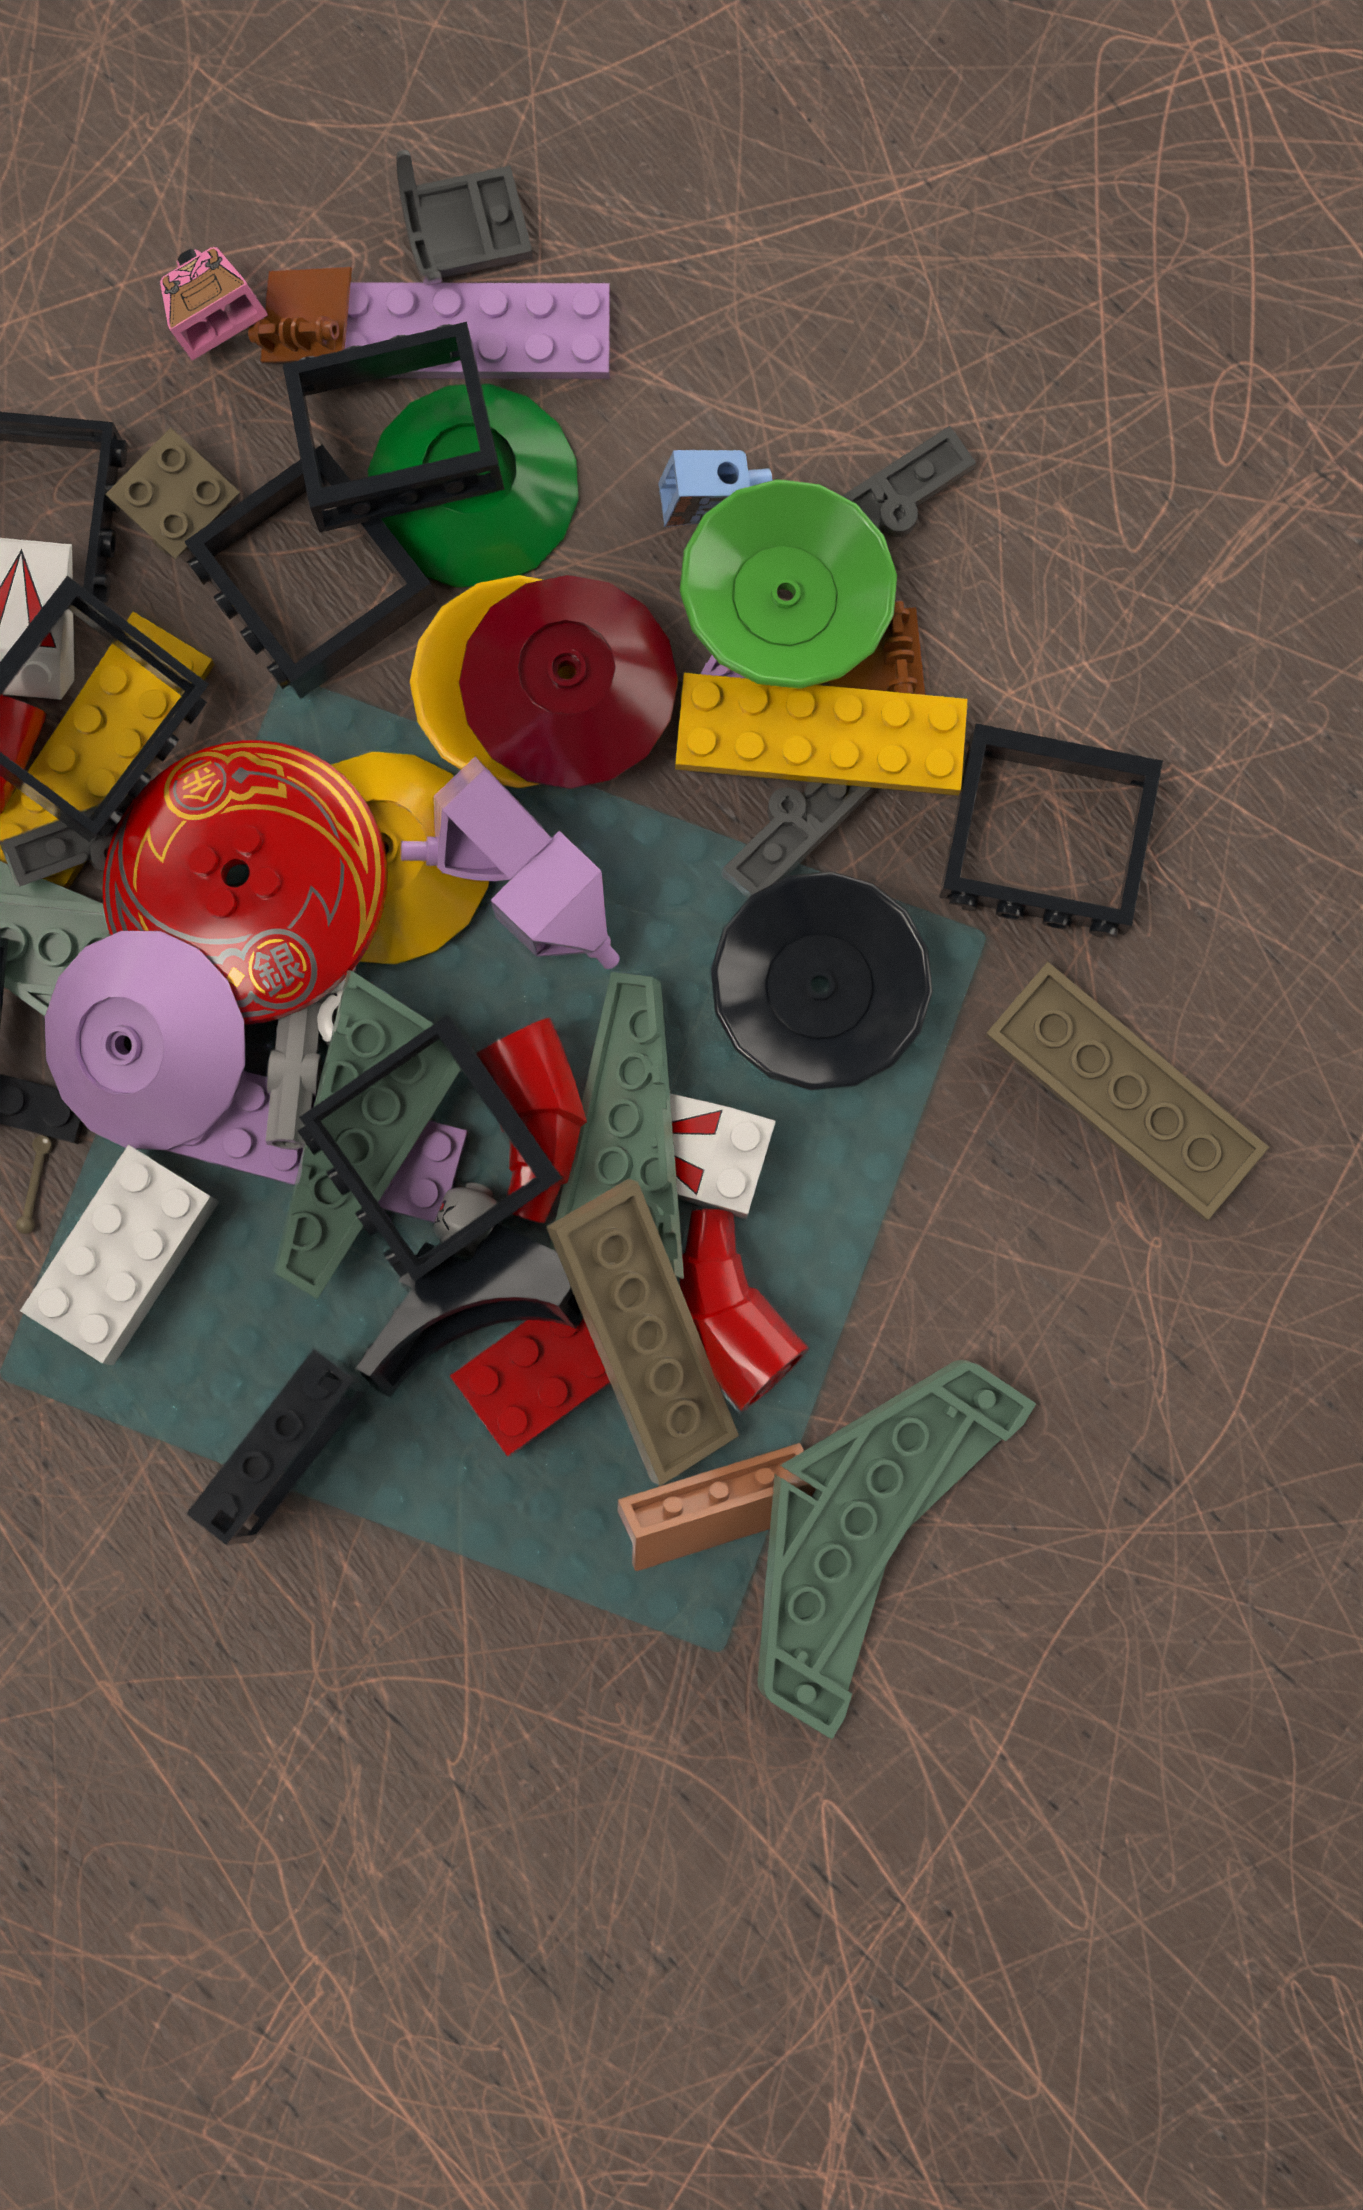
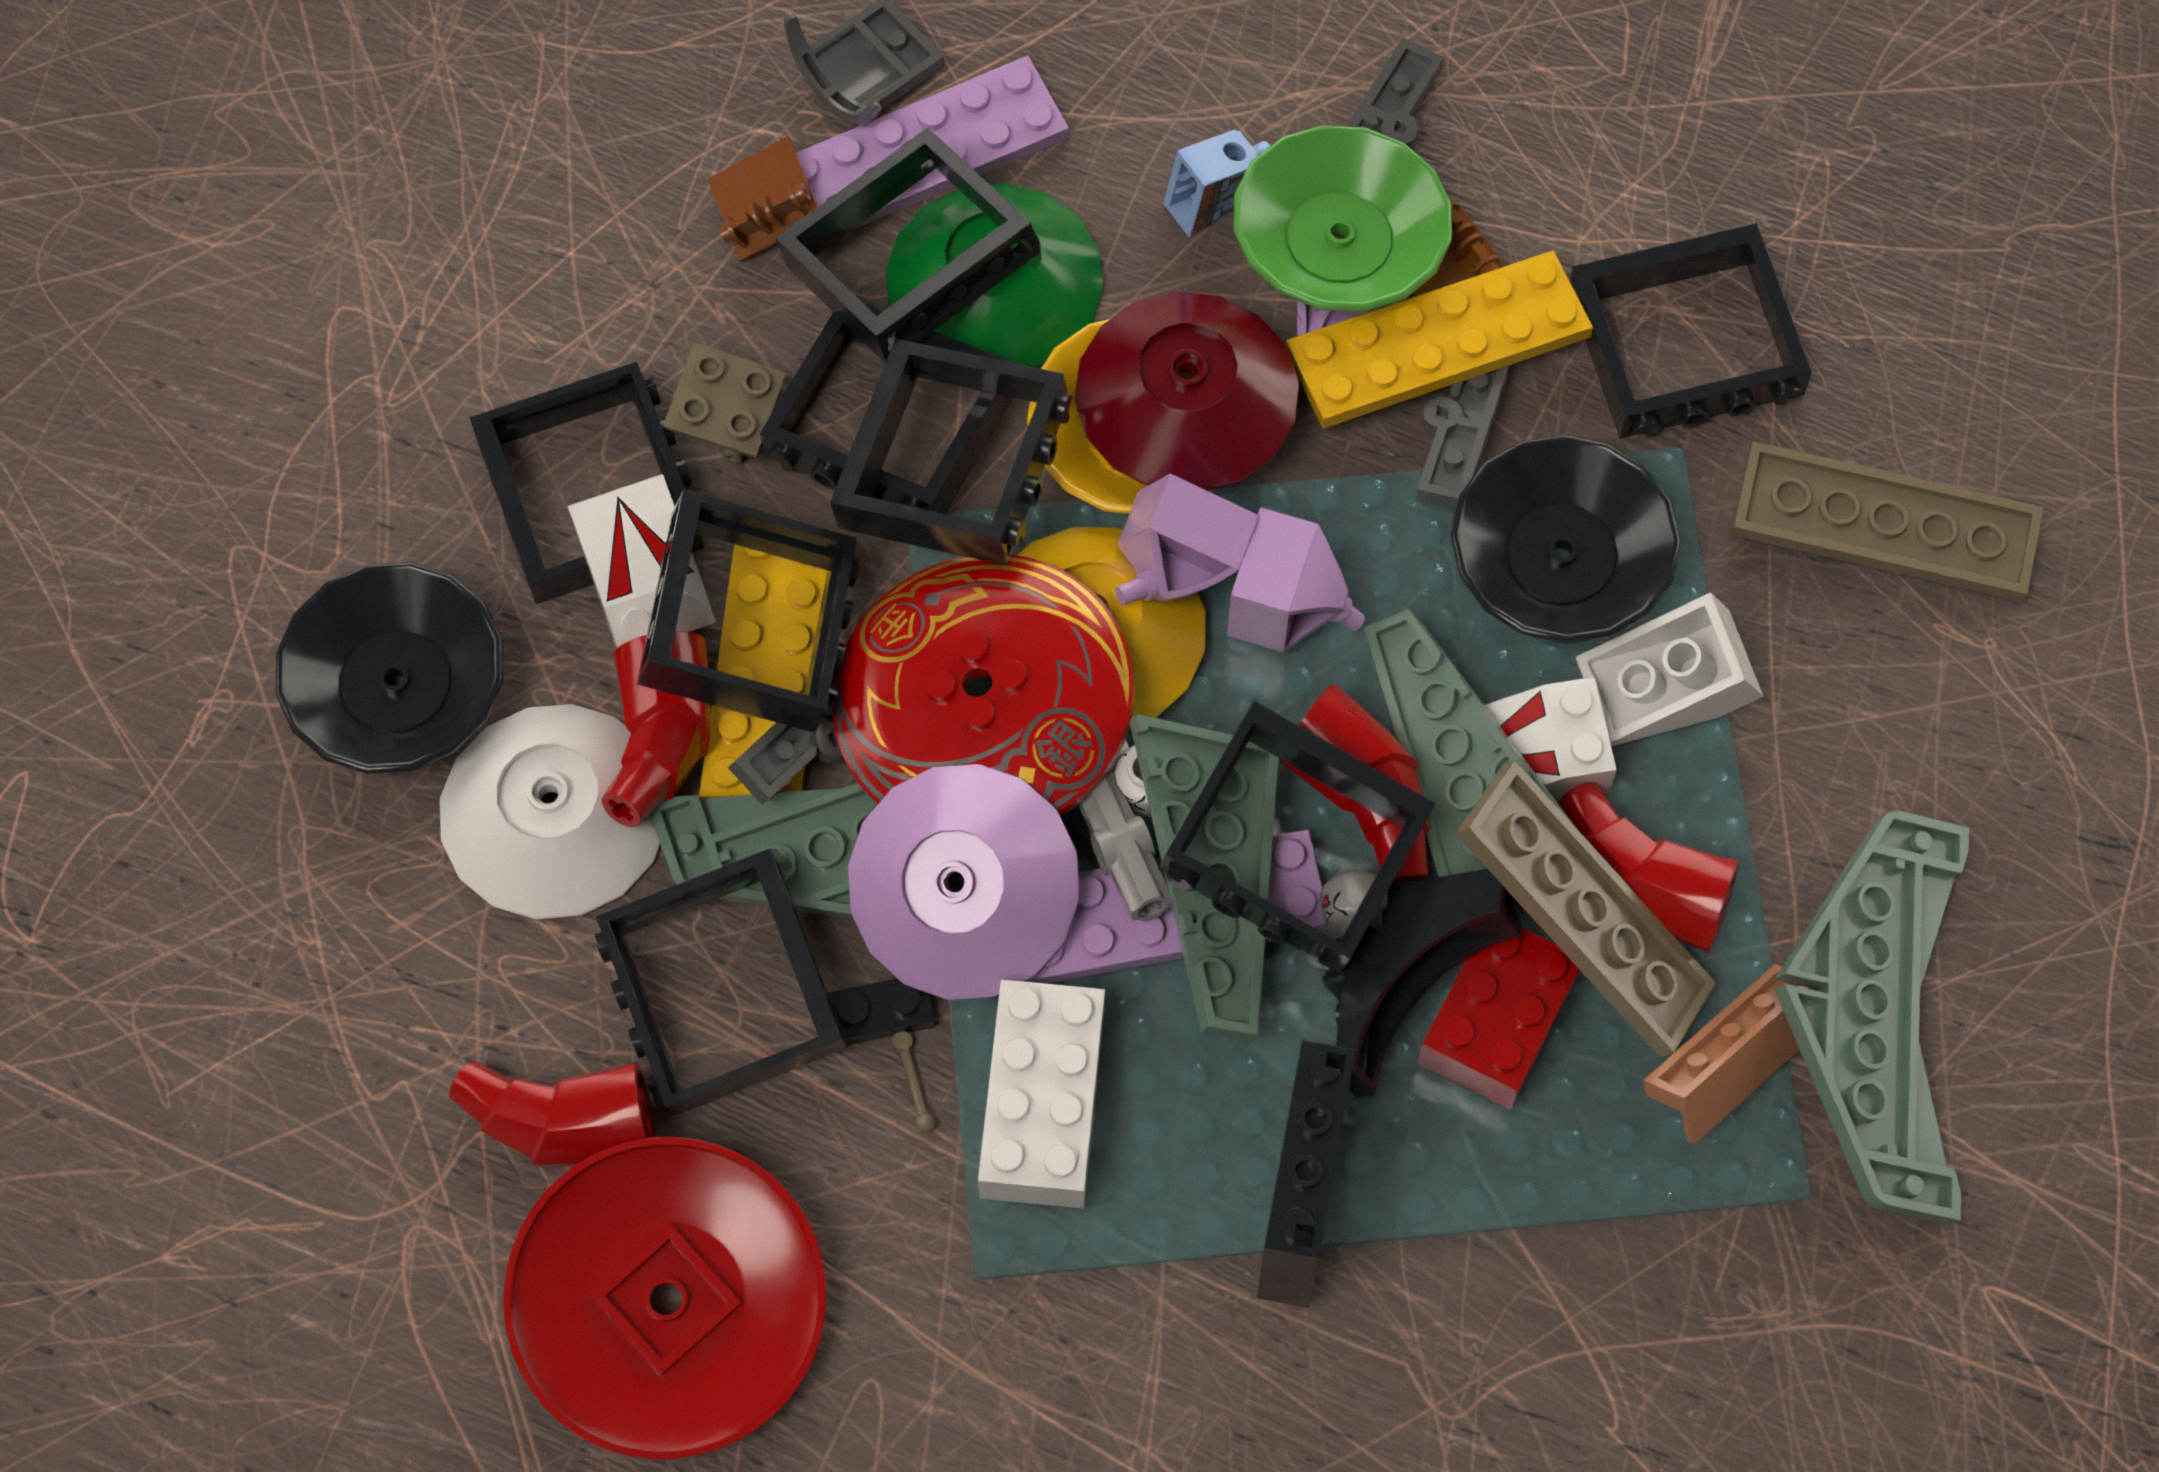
camera: 25 degrees left, 15 degrees down
torso [160,247,268,361] -> none
none -> black window [830,338,1073,566]
none -> white slope [1575,592,1764,747]

